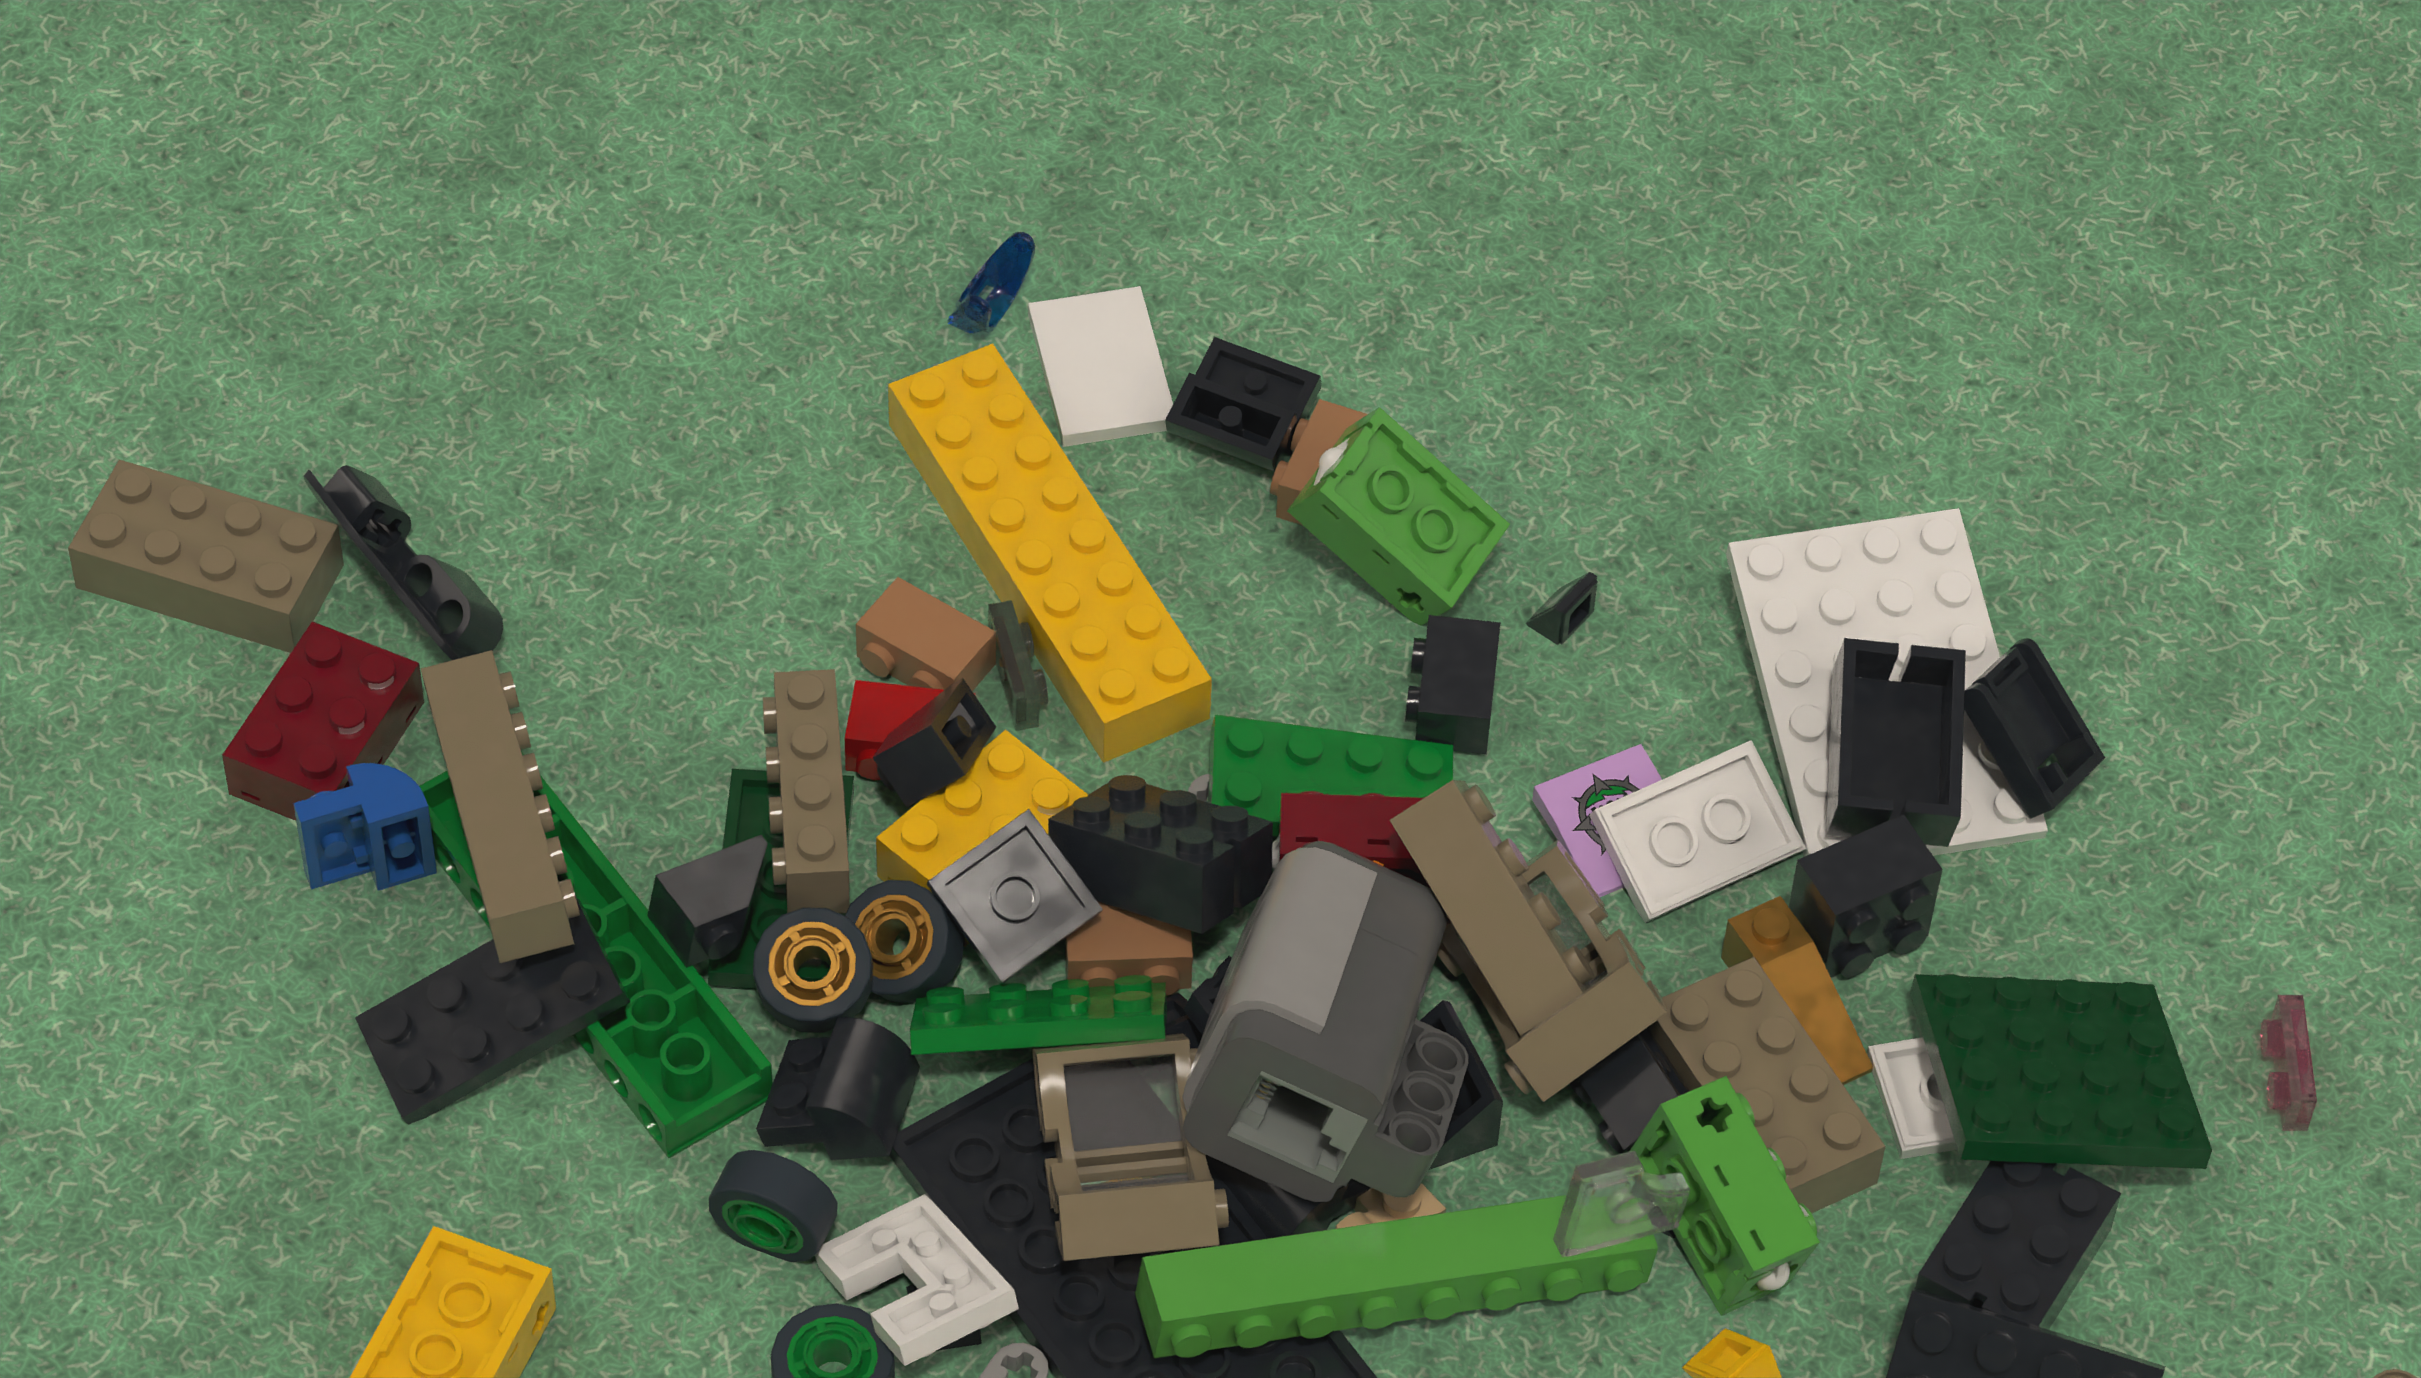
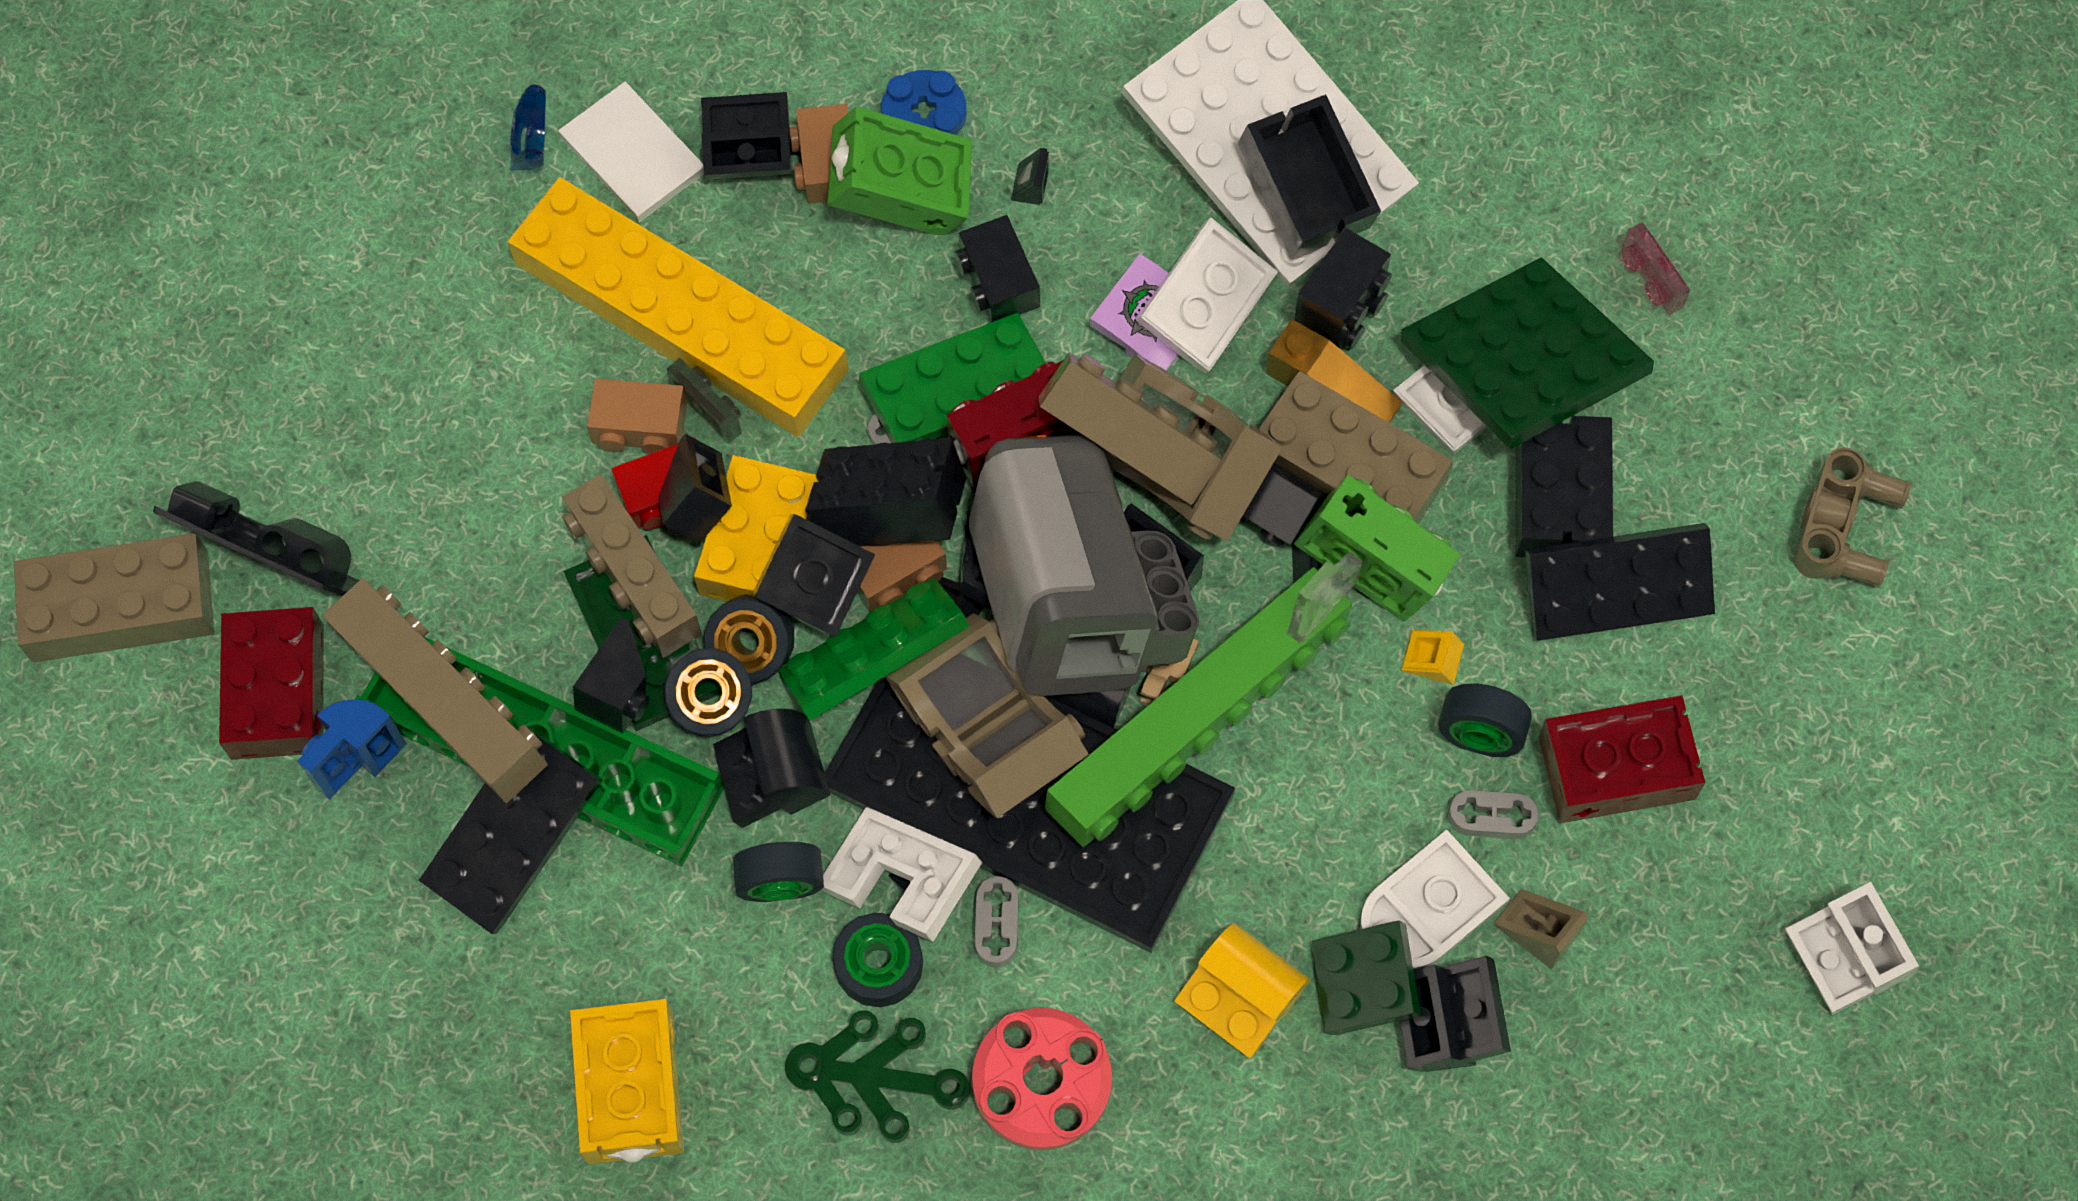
camera: 25 degrees left, 15 degrees up
black container [1964,638,2105,819] -> none
none -> blue plate [881,70,967,135]

